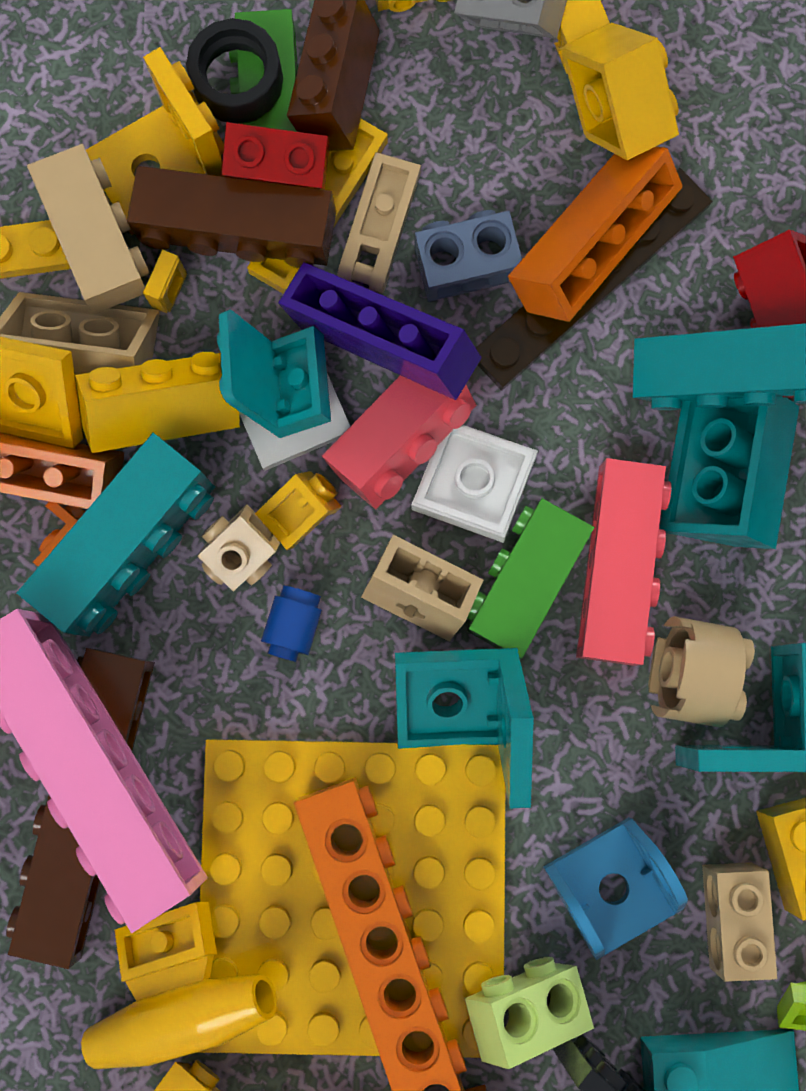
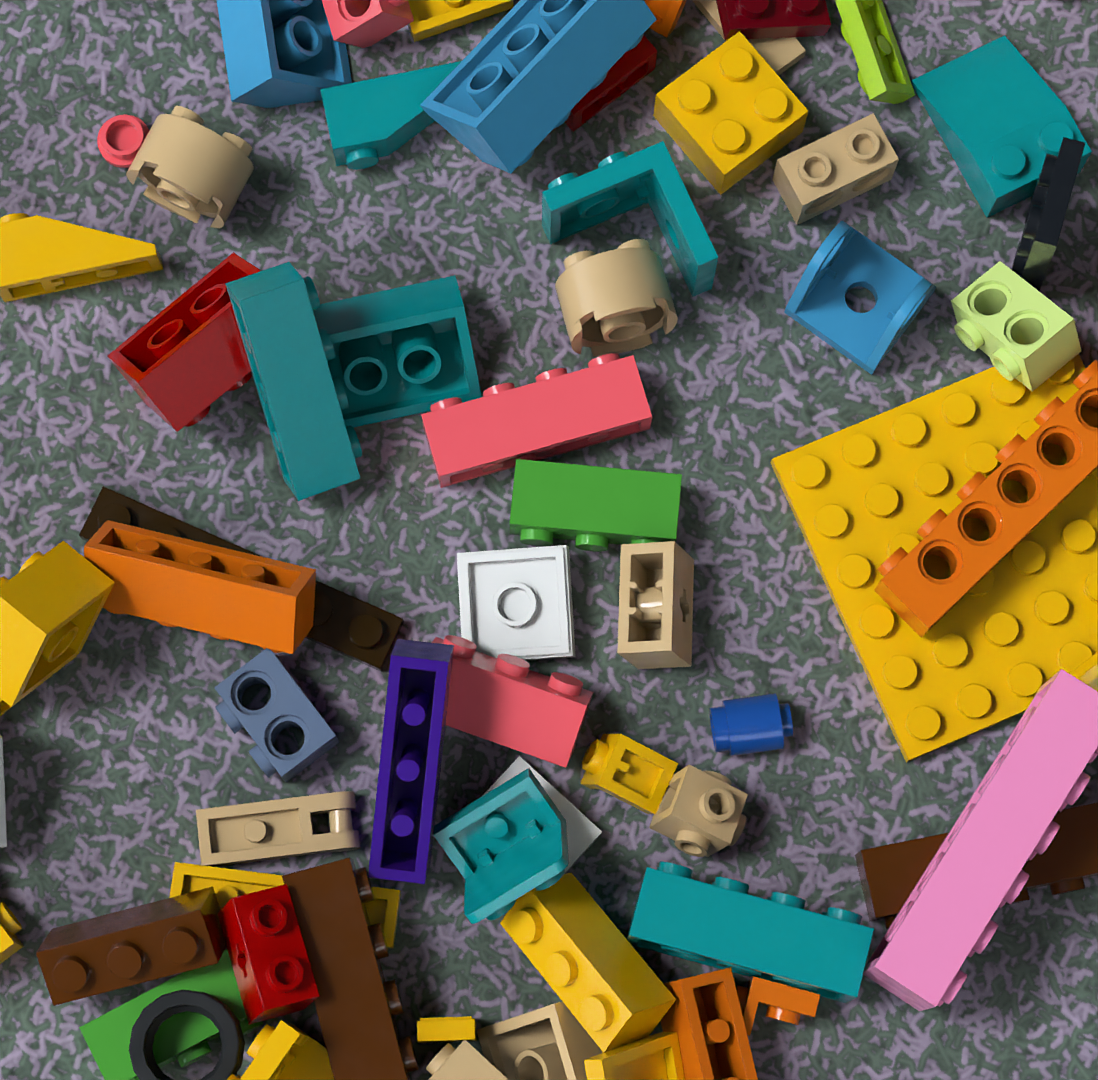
camera: 115 degrees left, 5 degrees down
teal bracket [395,648,534,809] -> none

